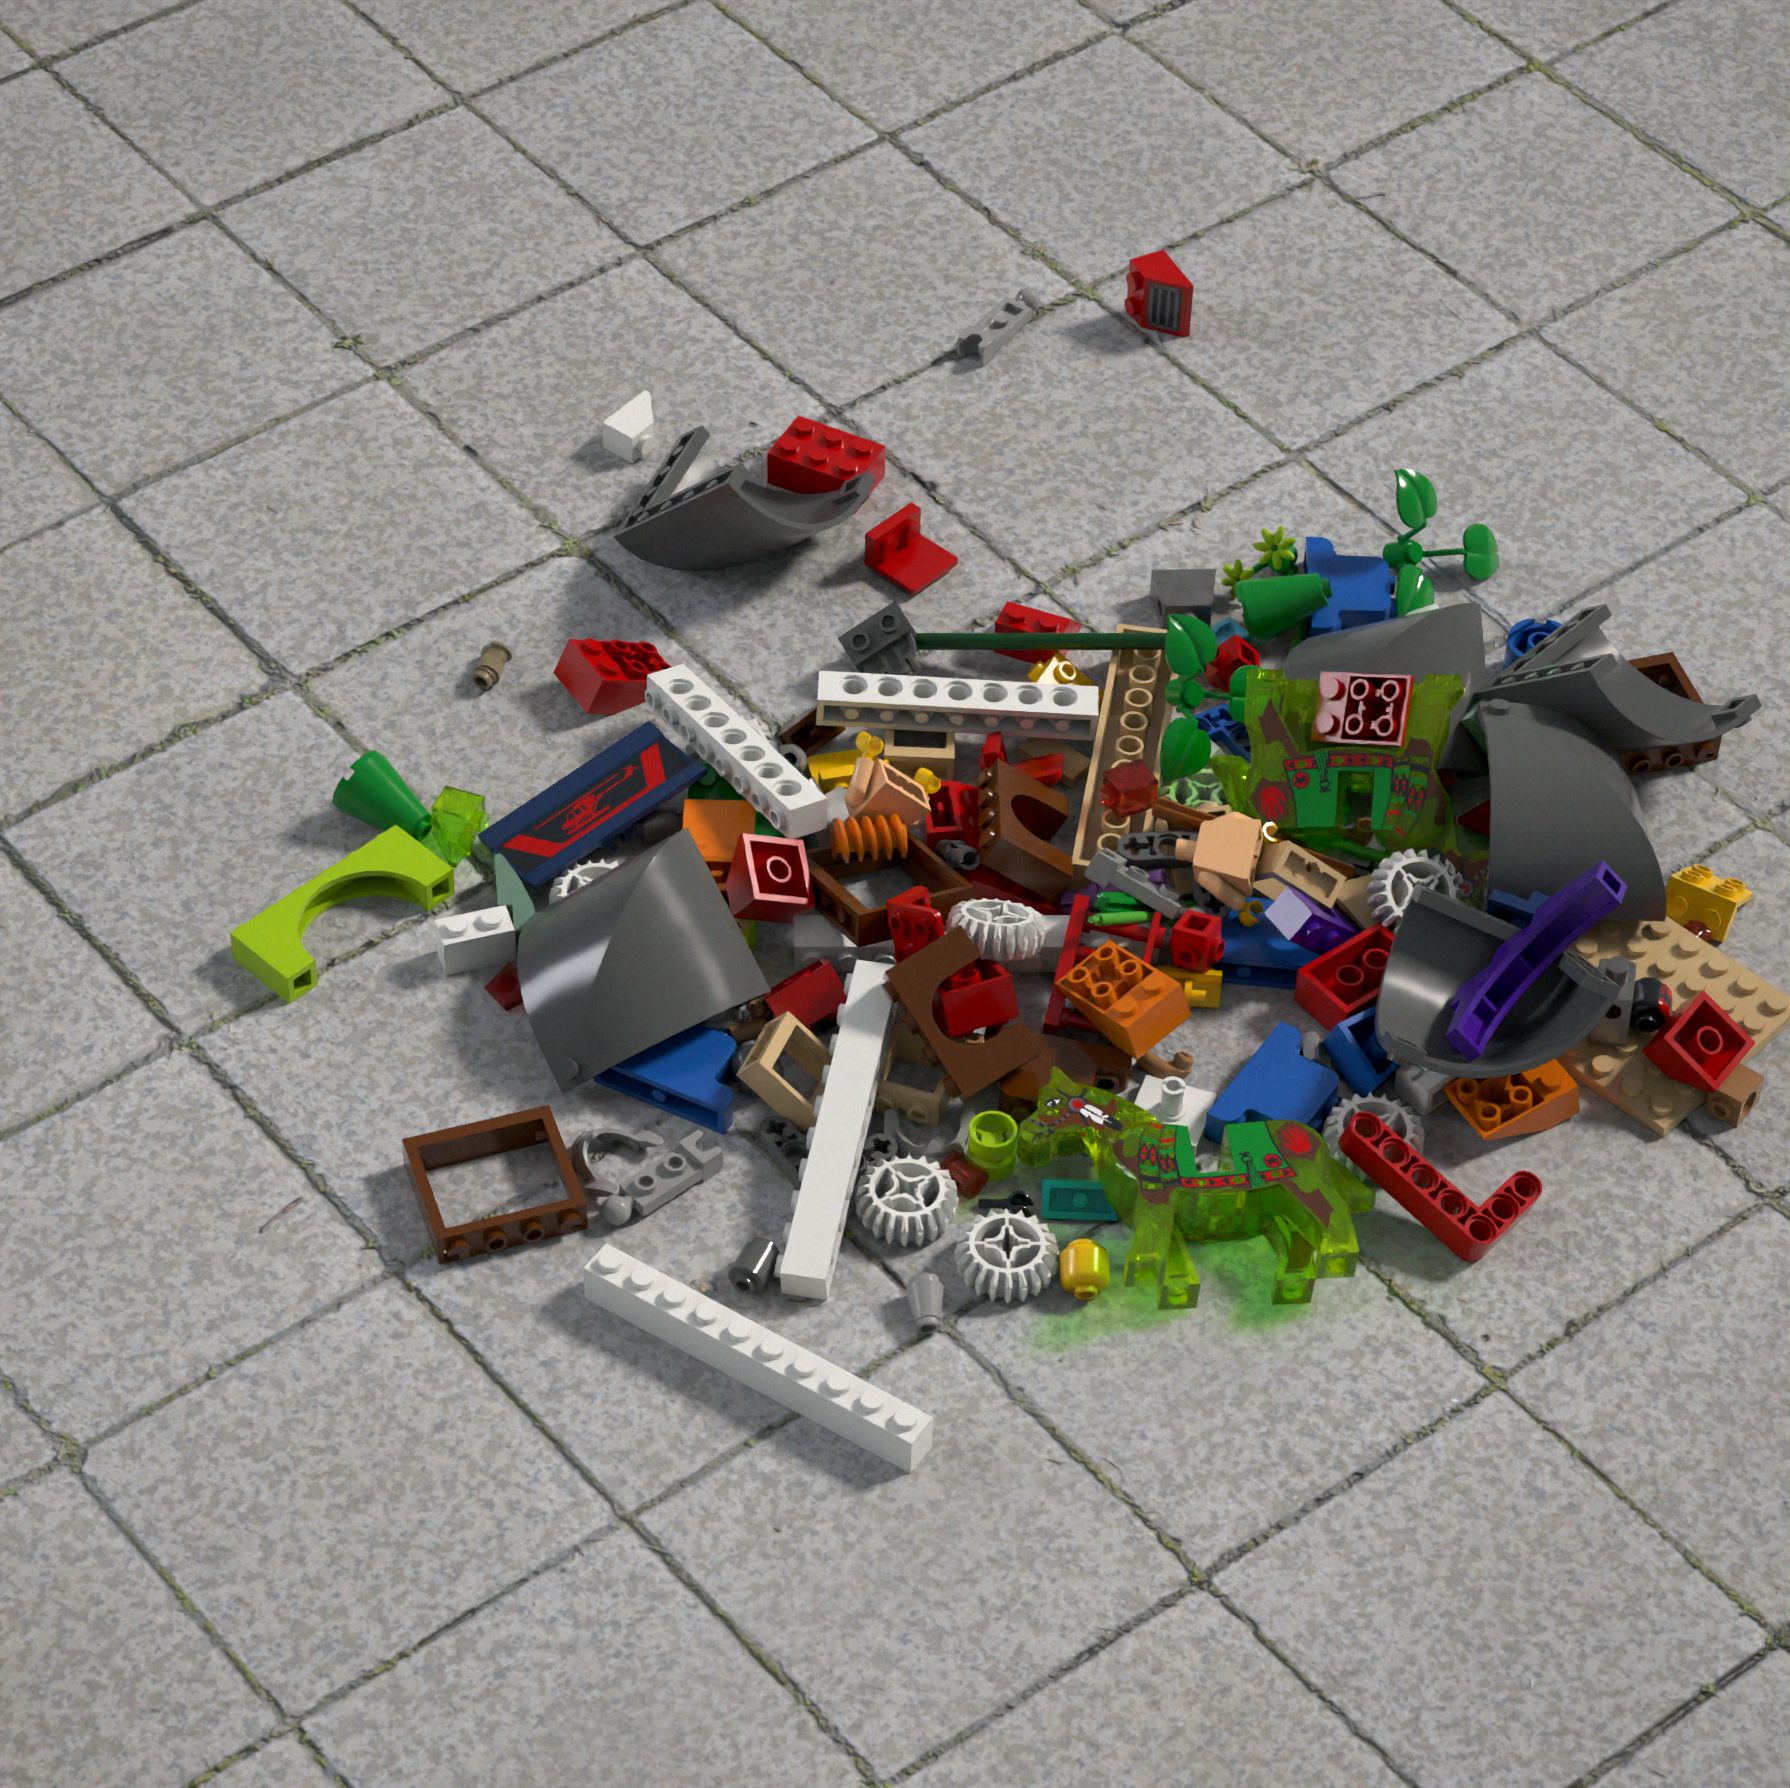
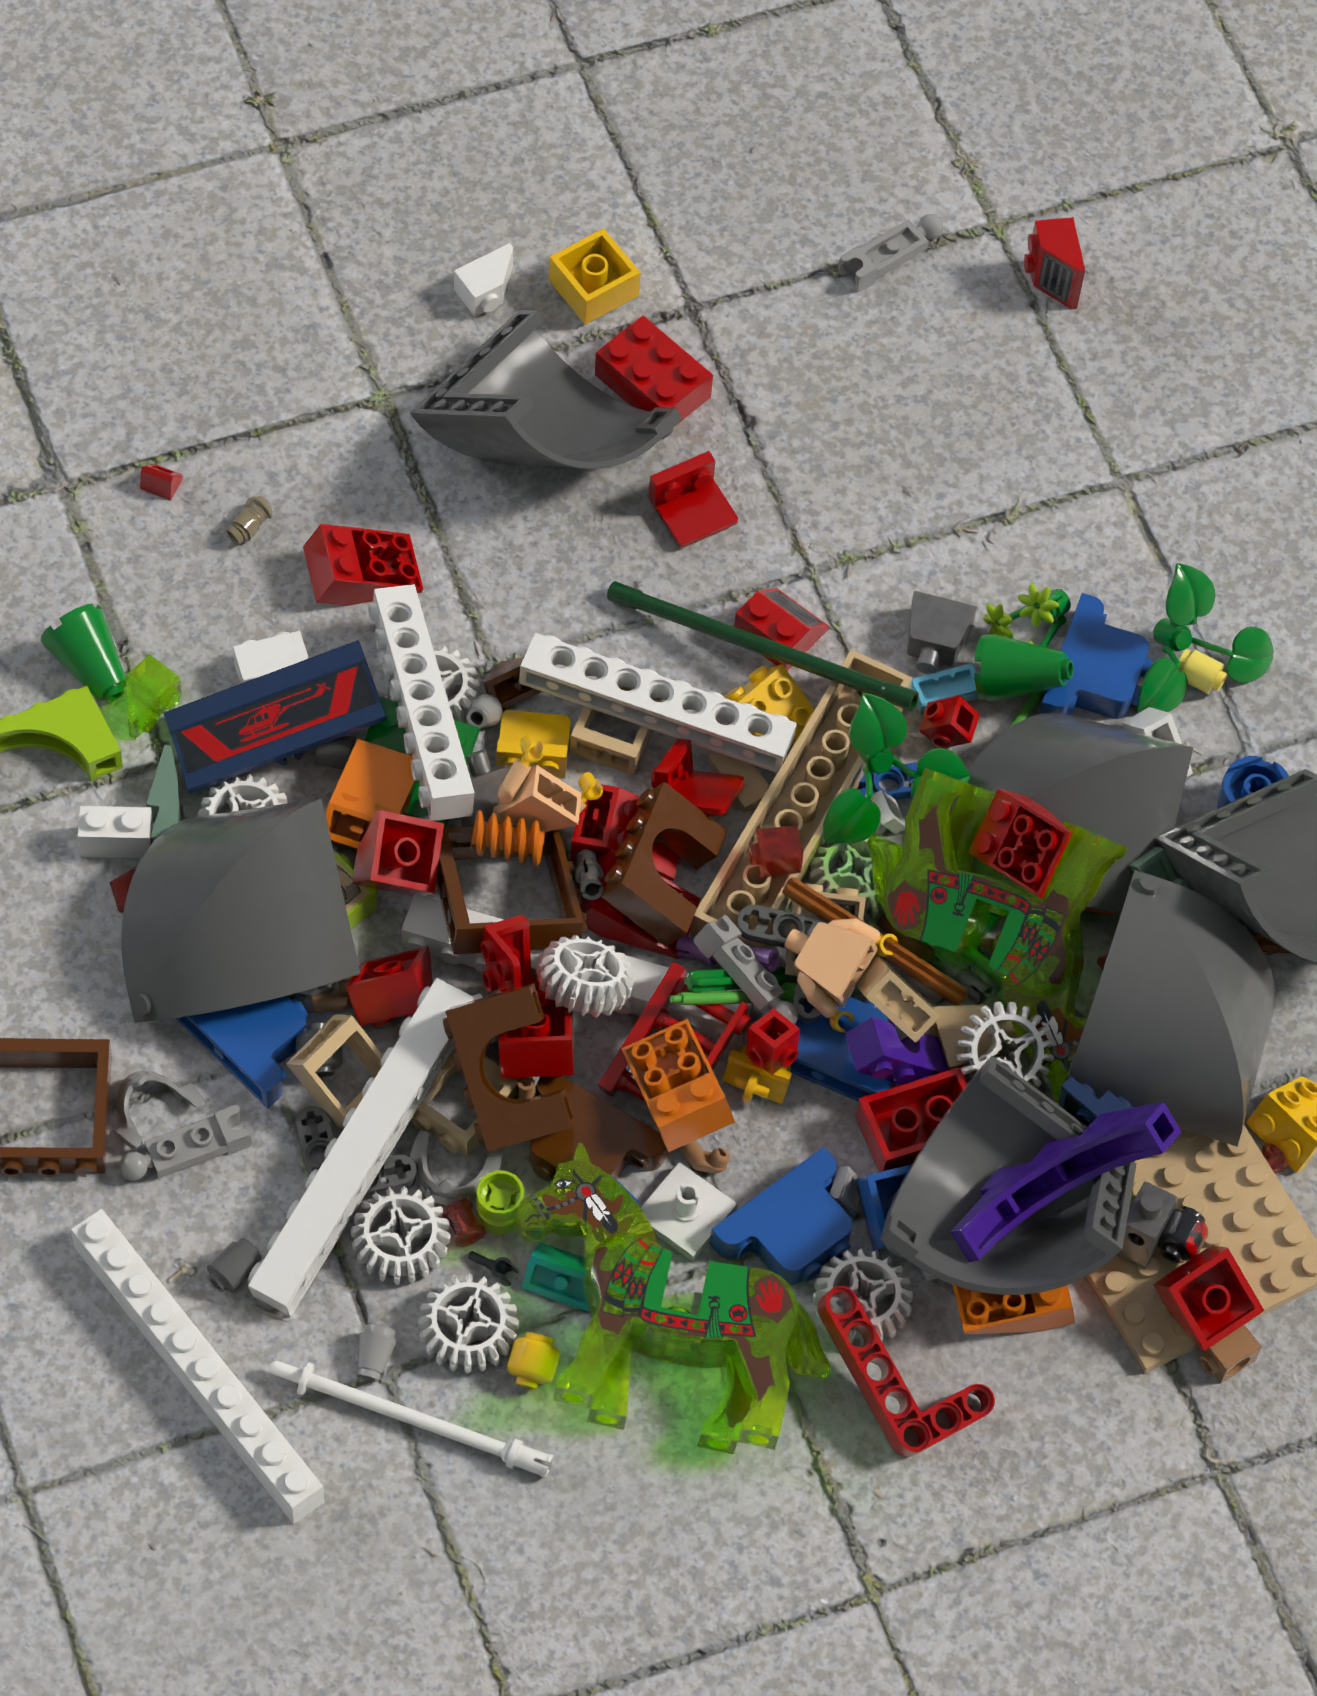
camera: 15 degrees right, 15 degrees up
dark grey brick [838,601,922,676] -> none
none -> red slope [140,464,183,501]
none -> white brick [233,631,309,684]
none -> white bar [269,1361,554,1478]
none -> yellow brick [548,228,641,325]
none -> light yellow brick [1178,649,1227,695]

